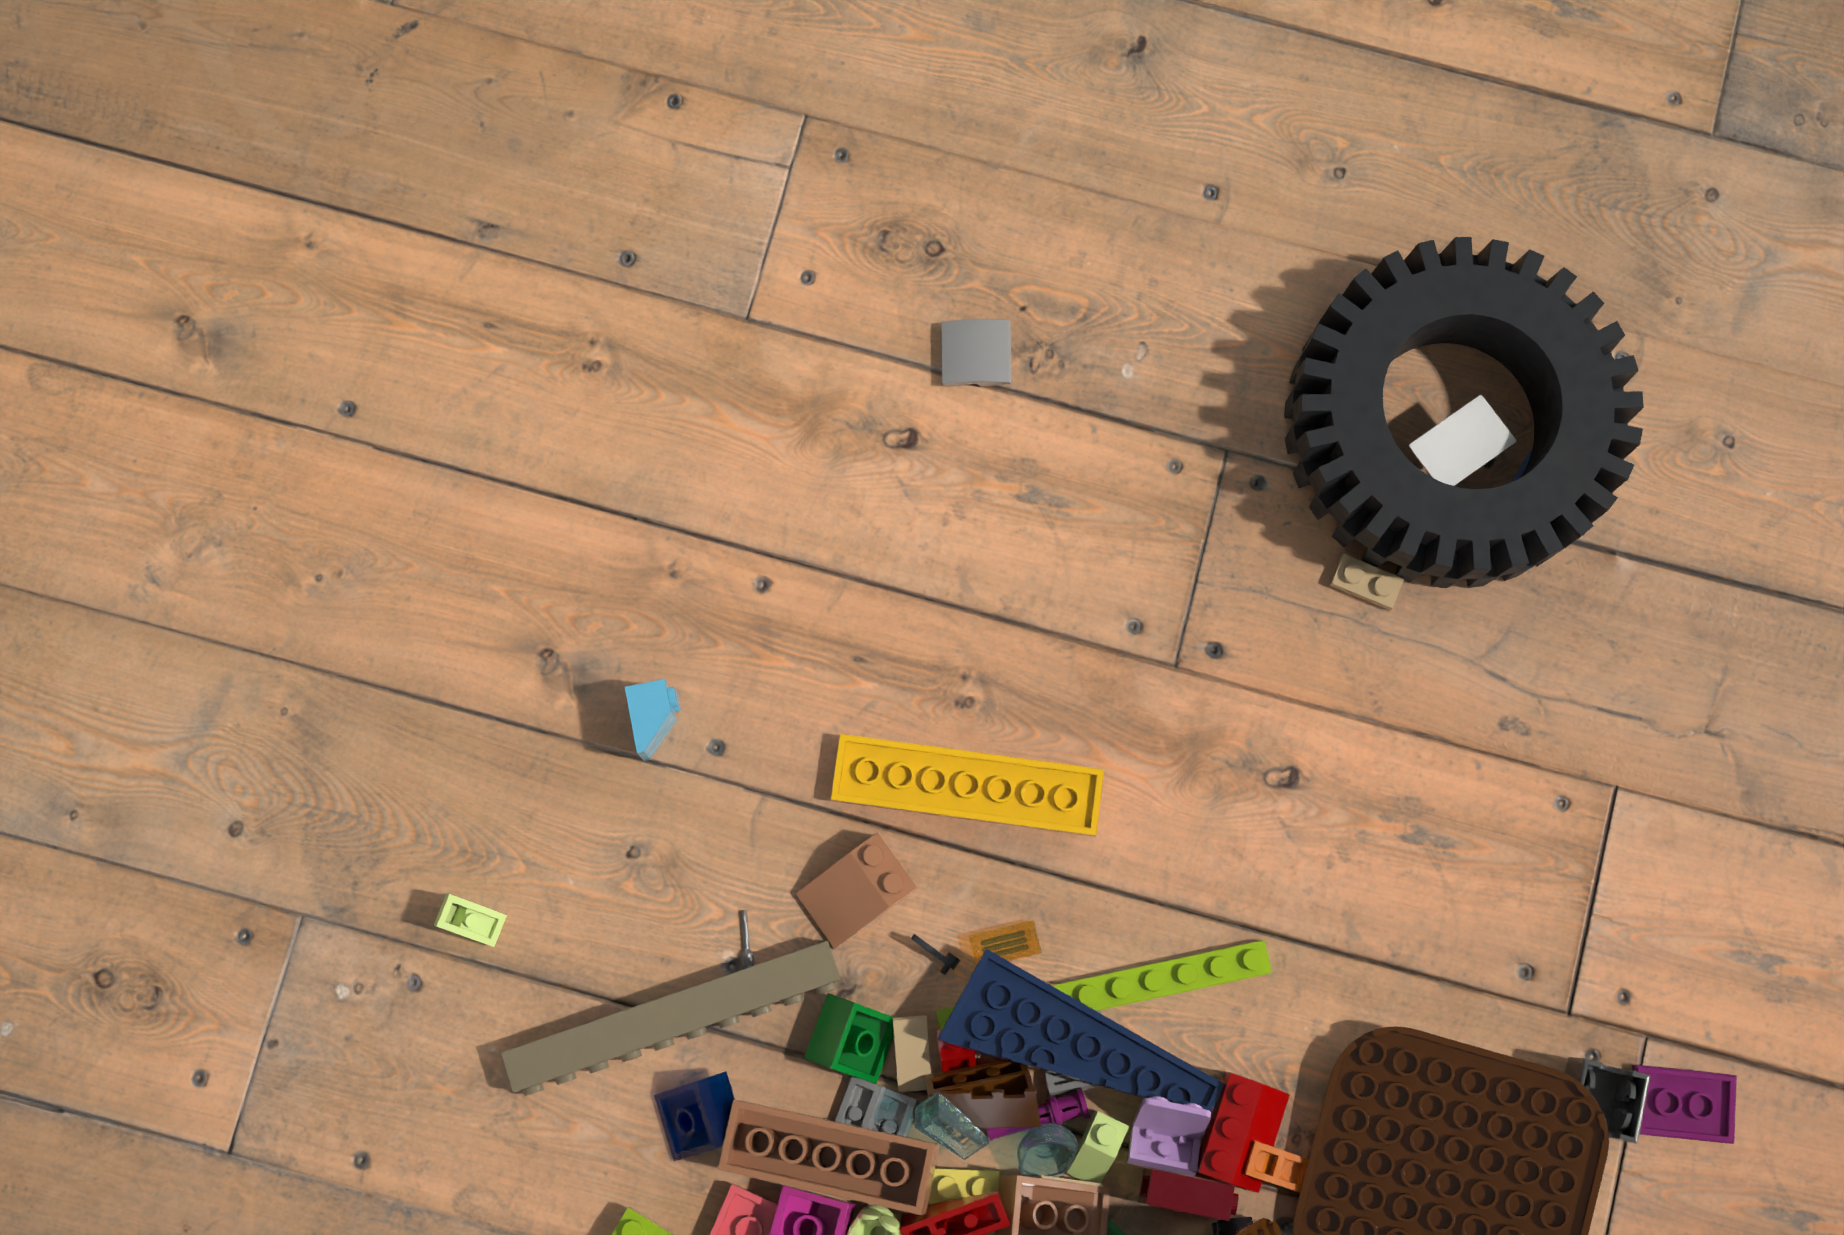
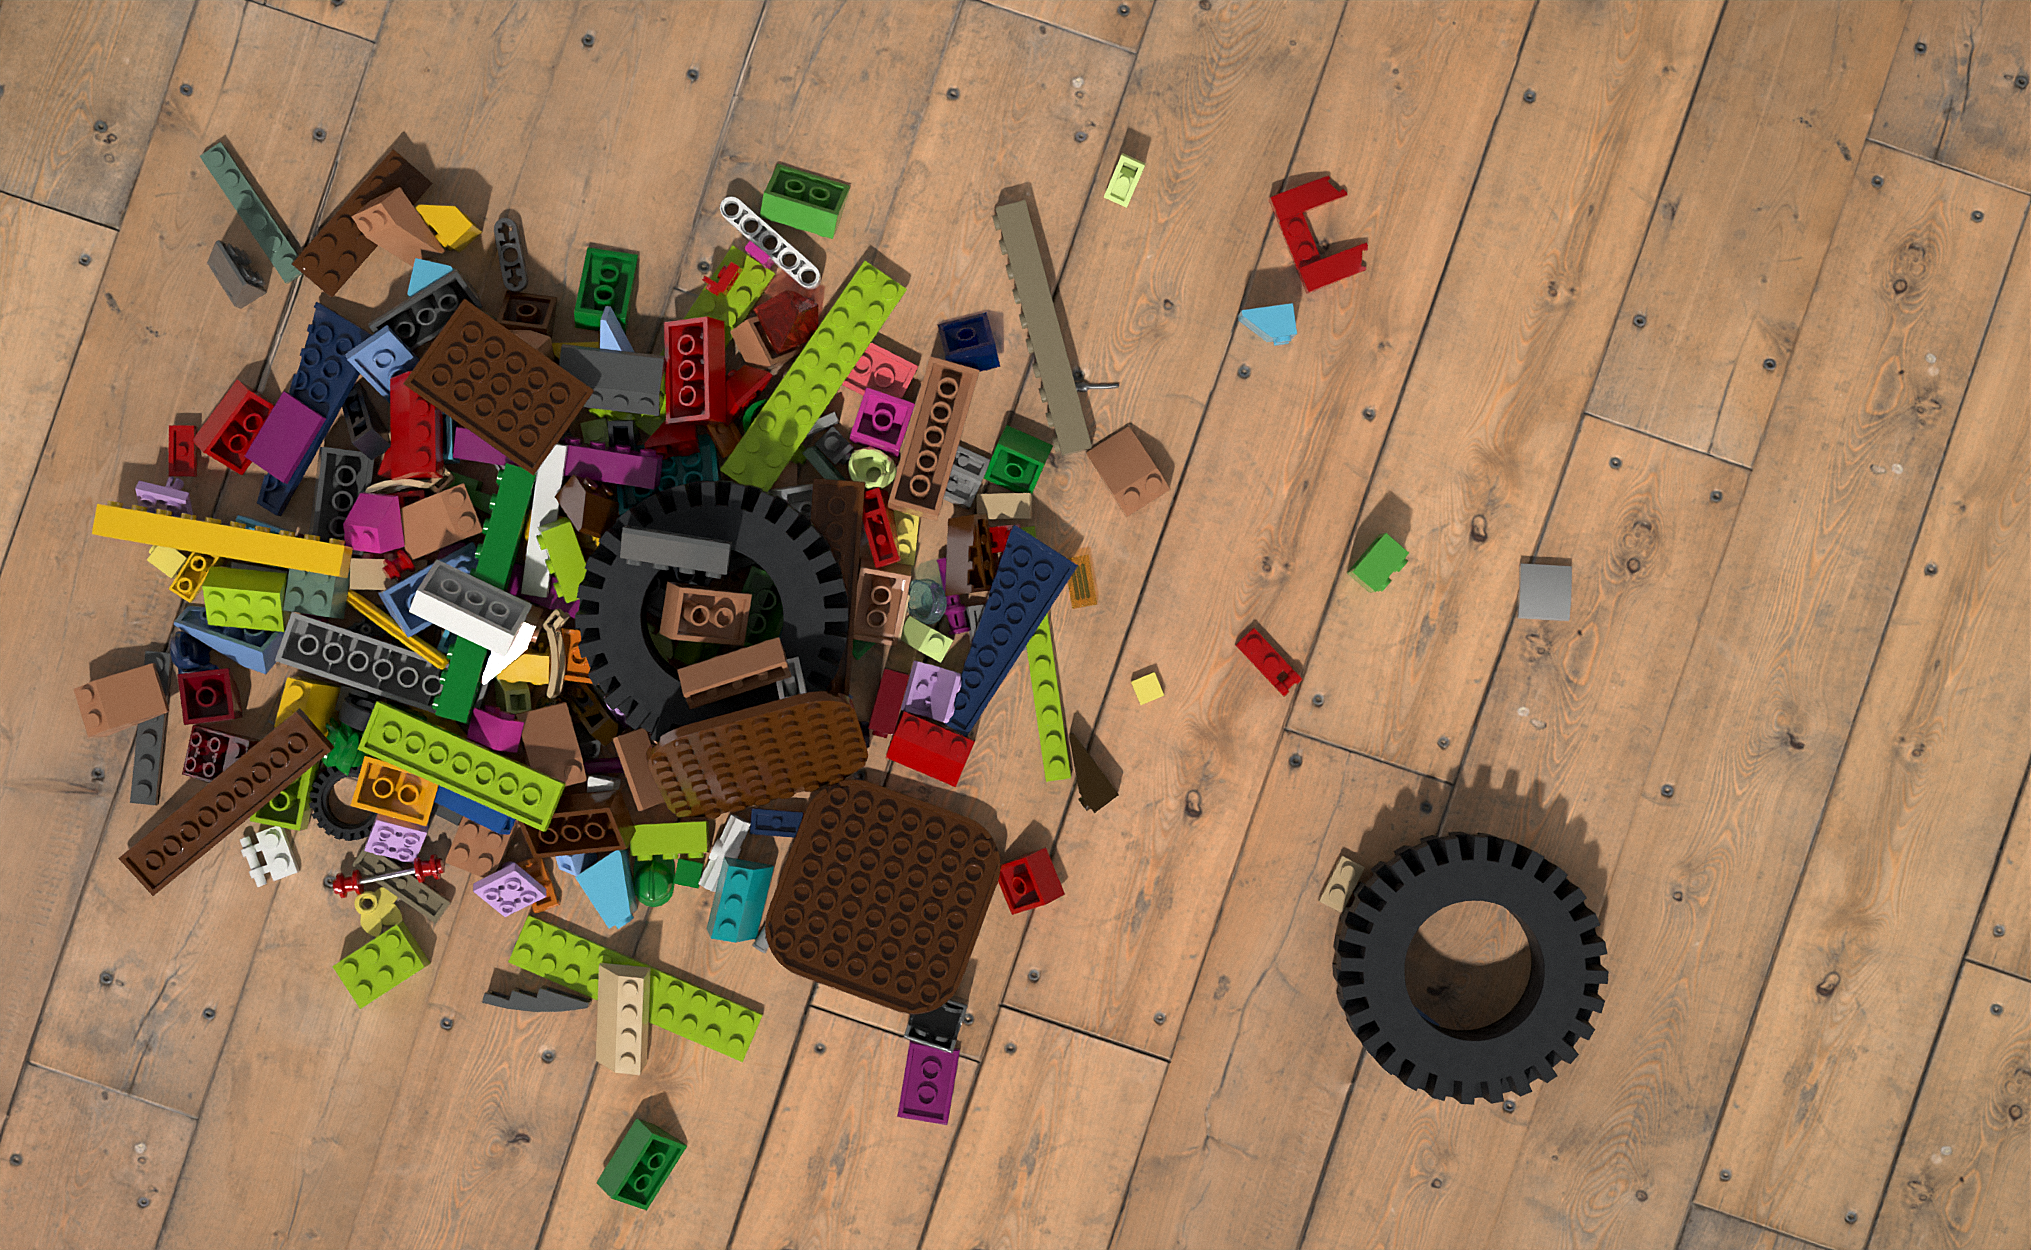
camera: 100 degrees right, 10 degrees up
yellow plate [831,734,1104,837] -> none
black piece [911,934,961,975] -> none
clear light blue slope [915,1092,989,1160] -> none
orange slope [1243,1140,1309,1192] -> none
white sticker [1409,395,1516,486] -> none
none -> red slope [998,847,1065,915]
none -> dark brown slope [1069,733,1119,813]
none -> light yellow tile [1131,672,1164,705]
none -> red plate [1235,628,1303,697]
none -> red wedge [1269,176,1368,294]
none -> bright green brick [1347,533,1409,593]

